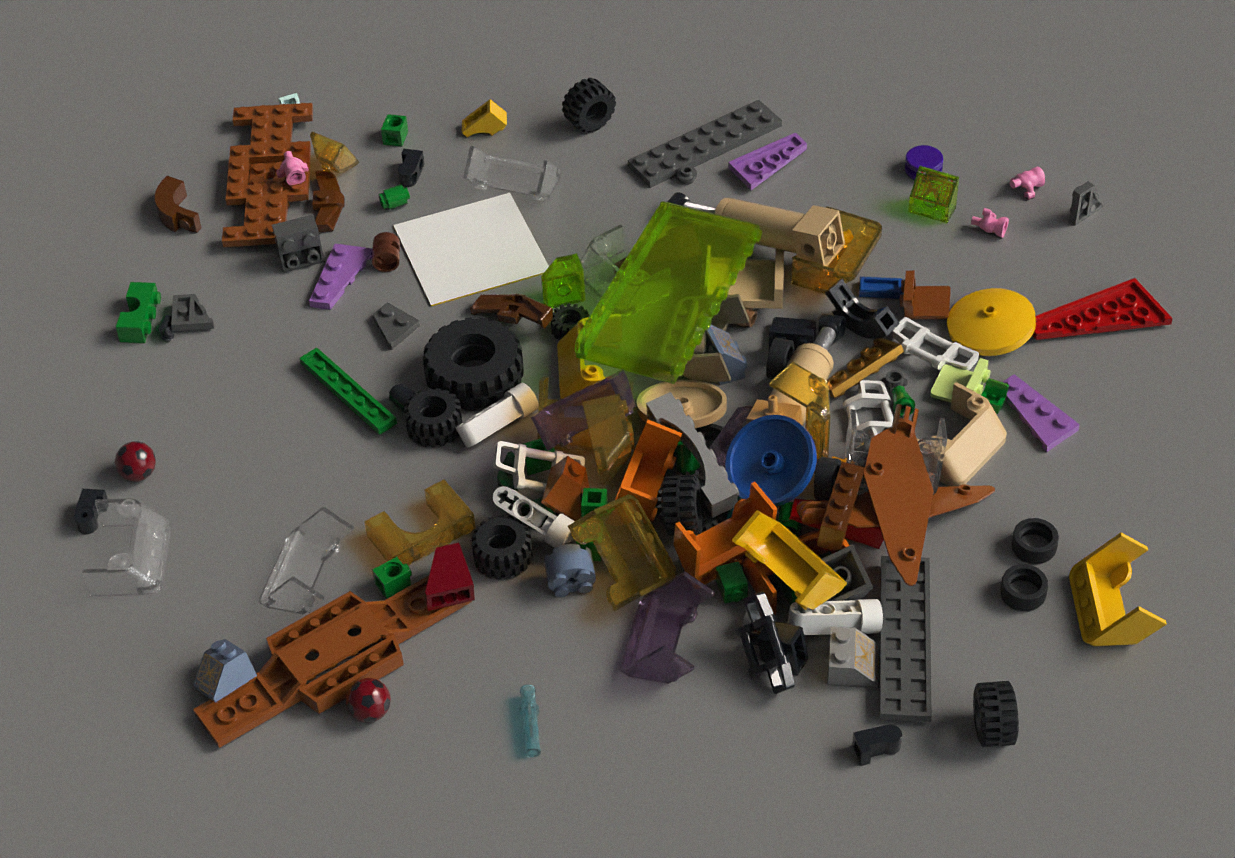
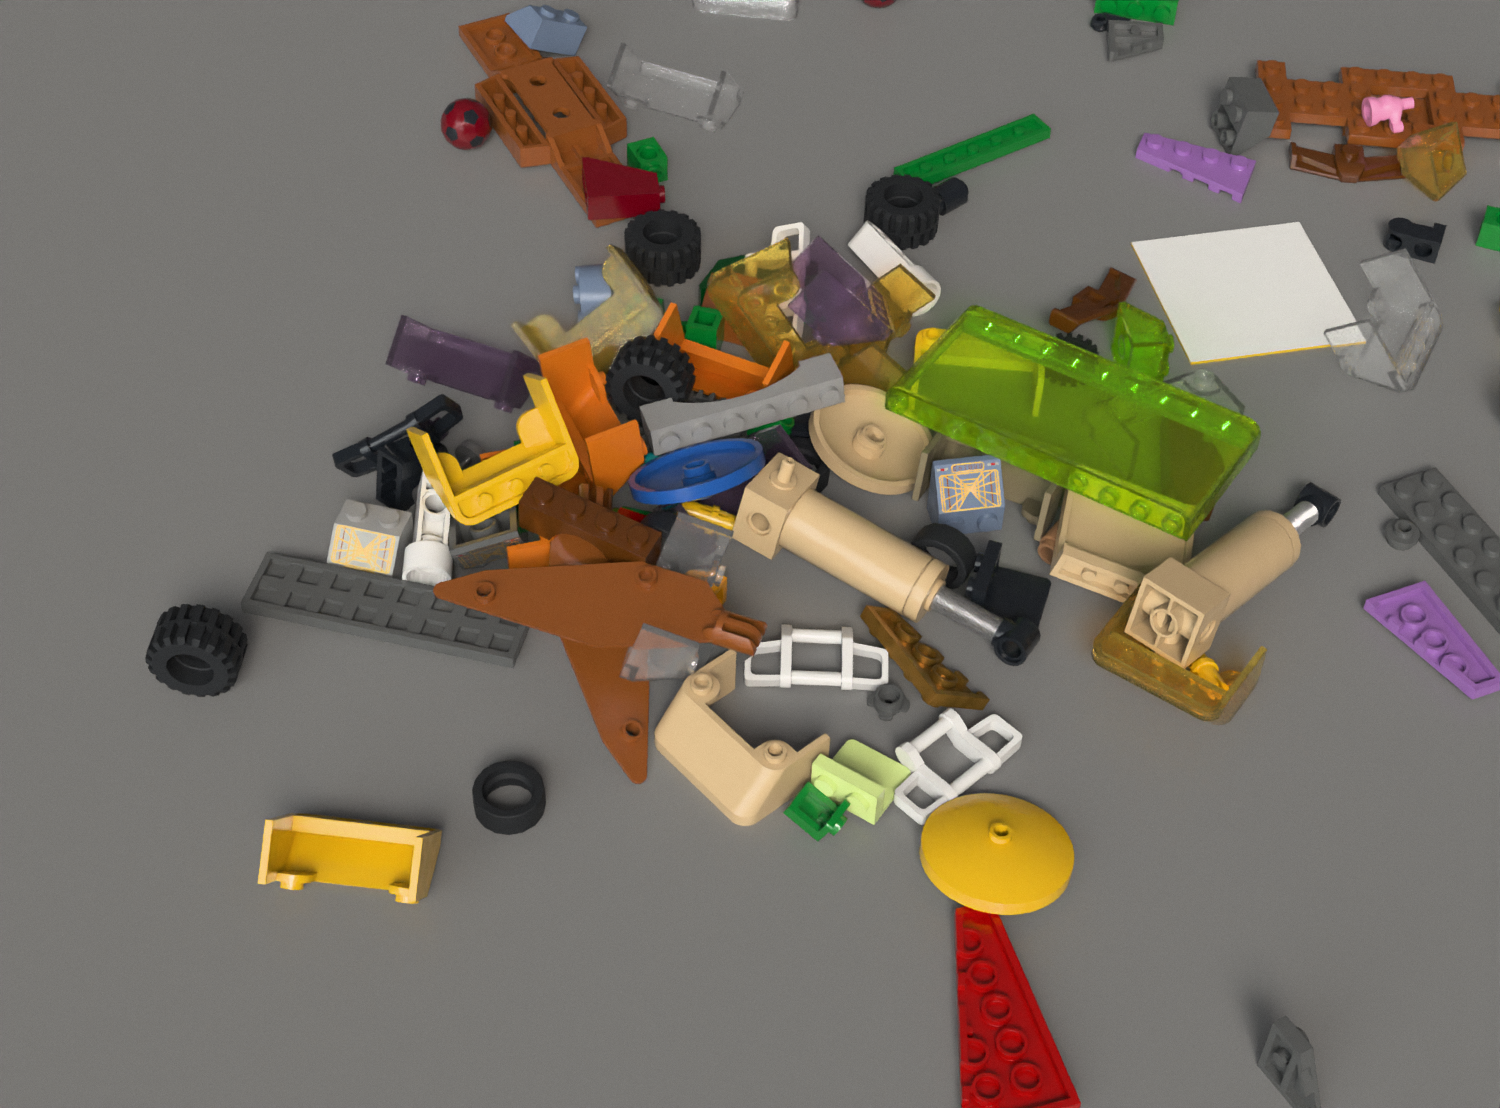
camera: 95 degrees right, 0 degrees up
reddish brown arch [155,176,202,233] -> none
clear yellow arch [364,479,476,566] -> none
copper wheel [372,232,400,272] -> none
dark grey wing [373,302,420,350] -> none
green brick [378,185,410,210] -> none
black tyre [423,317,524,410] -> none
white beam [493,486,578,548] -> none
clear light blue pin [519,685,541,757] -> none
clear yellow windscreen [769,362,830,473] -> none
black arch [824,279,900,339] -> none
black leg [852,724,902,766] -> none
blue tile [859,277,902,299] -> none
green cone [892,386,915,417] -> none
dark orange bracket [900,270,951,319] -> none
dark purple head [905,145,944,182] -> none
clear neon green slope [908,166,959,223] -> none
bright pink piece [971,208,1009,238] -> none
black tyre [1000,564,1048,611] -> none
medium lavender wing [1003,374,1080,453] -> none
bright pink piece [1010,166,1045,200] -> none

